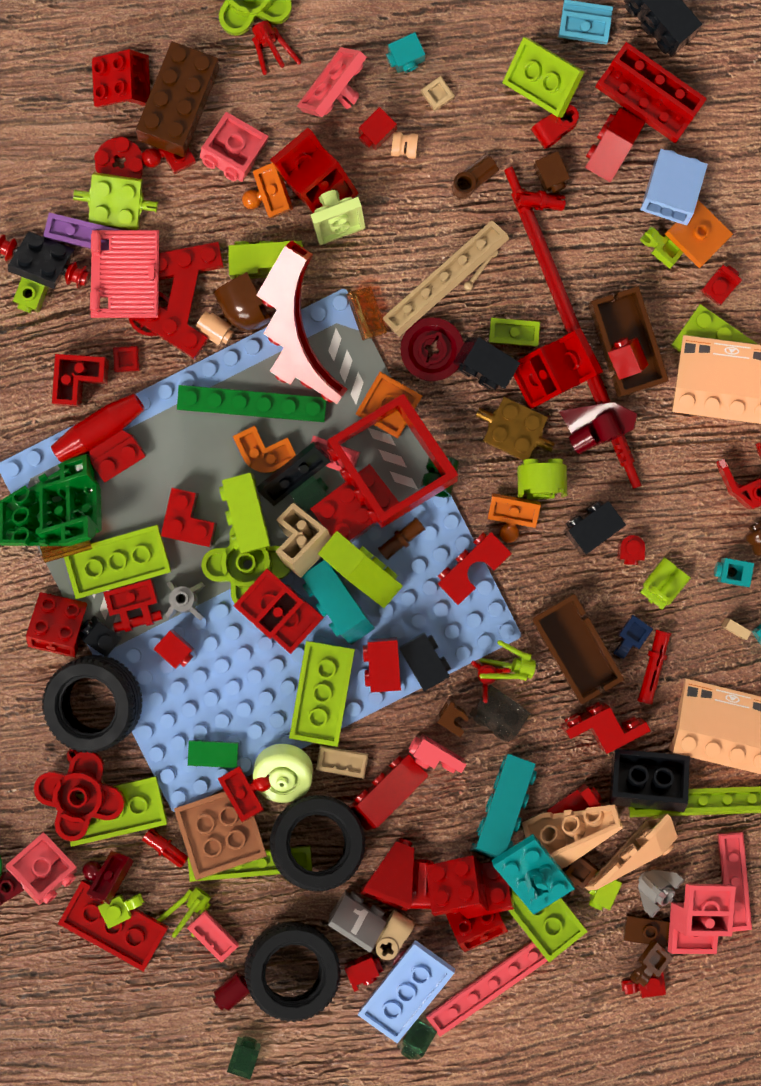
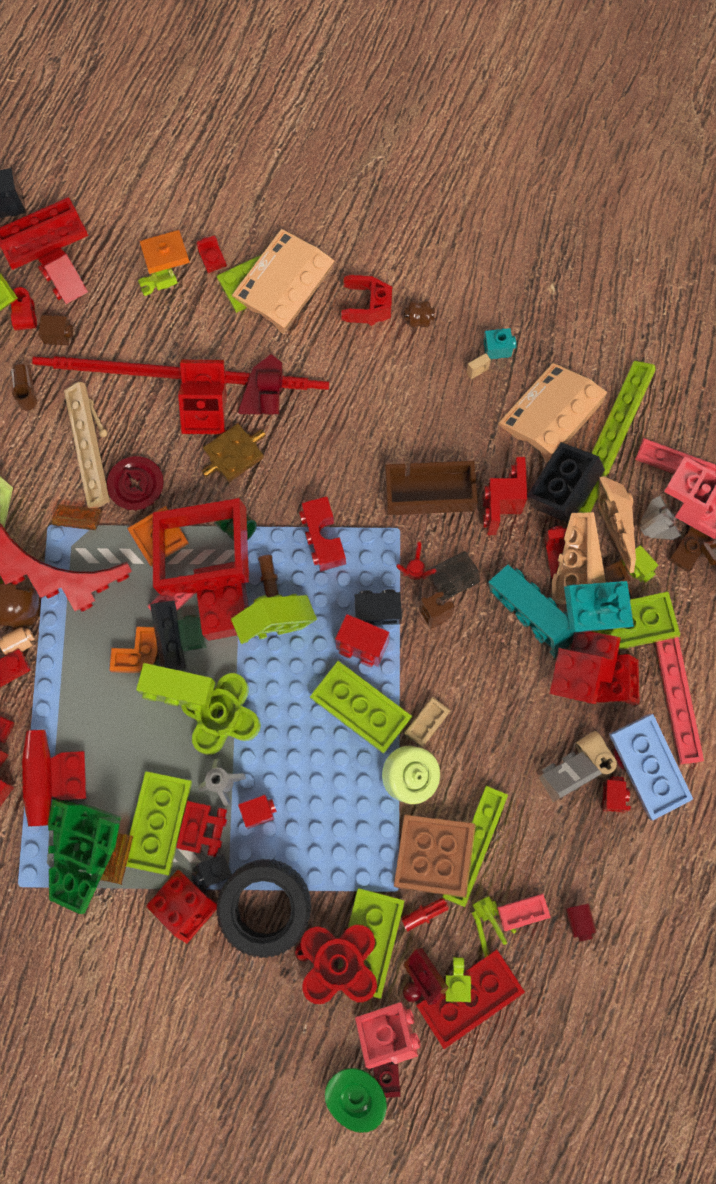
camera: 60 degrees left, 15 degrees down
red brick [161,488,217,547] -> none
green plate [177,385,326,423] -> none
green tile [187,740,239,768] -> none
red plate [218,766,271,822] -> none
clear green brick [227,1036,261,1079] -> none
red bracket [233,568,324,654] -> none
black tyre [244,921,341,1022] -> none
black tyre [270,795,365,891] -> none
tan brick [276,503,331,578] -> none
teal wedge [302,560,375,645] -> none
red wedge [349,754,429,831] -> none
red slope [359,838,414,911] -> none
clear green bracket [397,1019,437,1060] -> none
coral plate [408,733,466,774] -> none
red piece [411,859,434,909] -> none
black brick [453,337,520,390] -> none
lime plant [479,640,536,681] -> none
lime plate [488,318,540,347] -> none
orange plate [488,493,541,543] -> none
red pin [515,189,566,211] -> none
lime brick [517,459,568,499] -> none
black brick [563,500,626,555] -> none
reddish brown piece [588,286,669,398] -> none
red brick [608,337,649,380] -> none
dark blue plate [613,615,653,659] -> none
red plate [617,535,645,565] -> none
red pin [637,629,671,705] -> none
light blue brick [640,149,708,226] -> none
lime piece [640,557,691,610] -> none
teal brick [714,558,754,587] -> none

